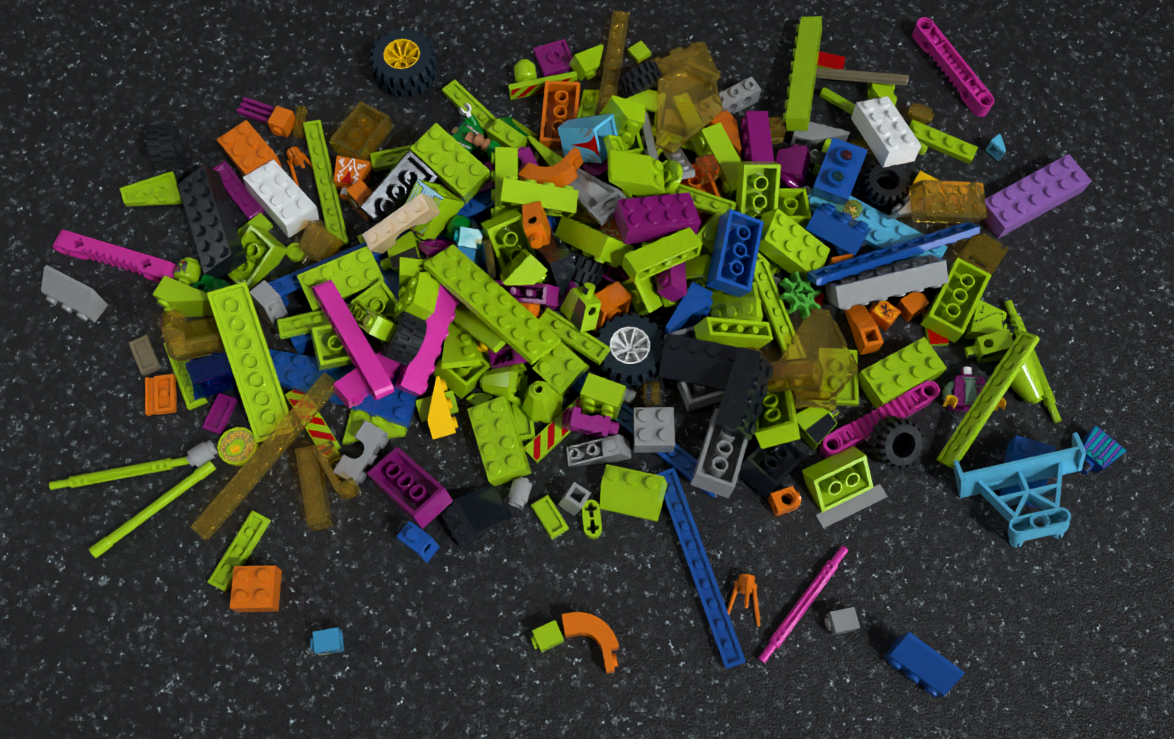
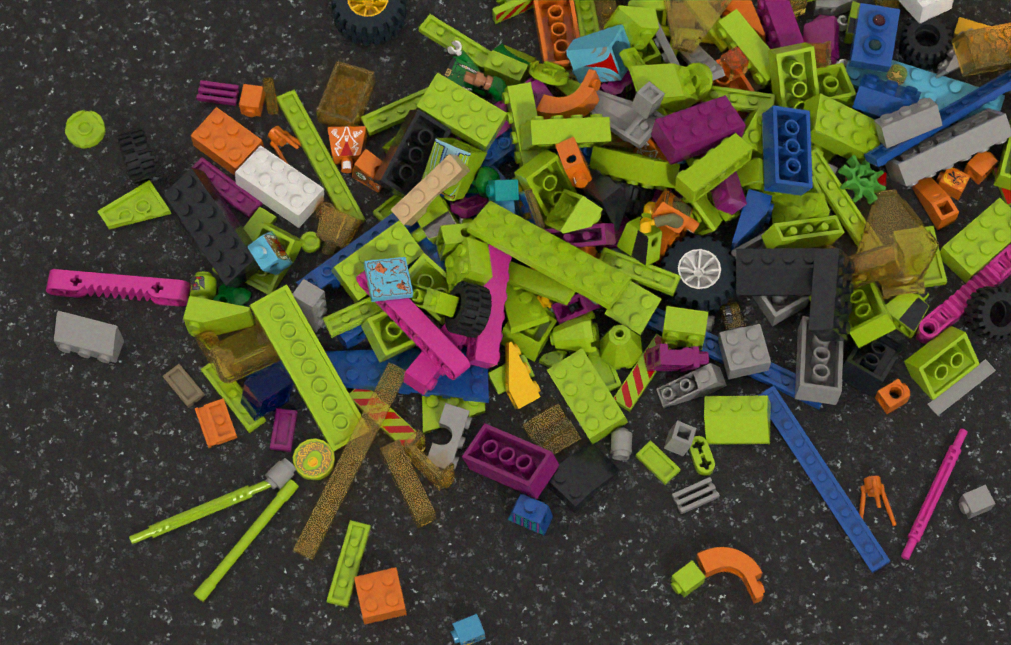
camera: 10 degrees left, 0 degrees up
none -> lime tile [65,110,105,148]
none -> medium azure torso [247,231,293,275]
none -> medium azure tile [364,257,413,302]
none -> clear yellow slope [522,403,581,454]
none -> lime tile [529,61,569,85]
none -> light grey panel [631,81,665,119]
none -> torso [640,189,700,233]
none -> light grey tile [672,477,720,514]
none -> clear yellow panel [808,41,831,67]
none -> light grey brick [874,97,943,148]

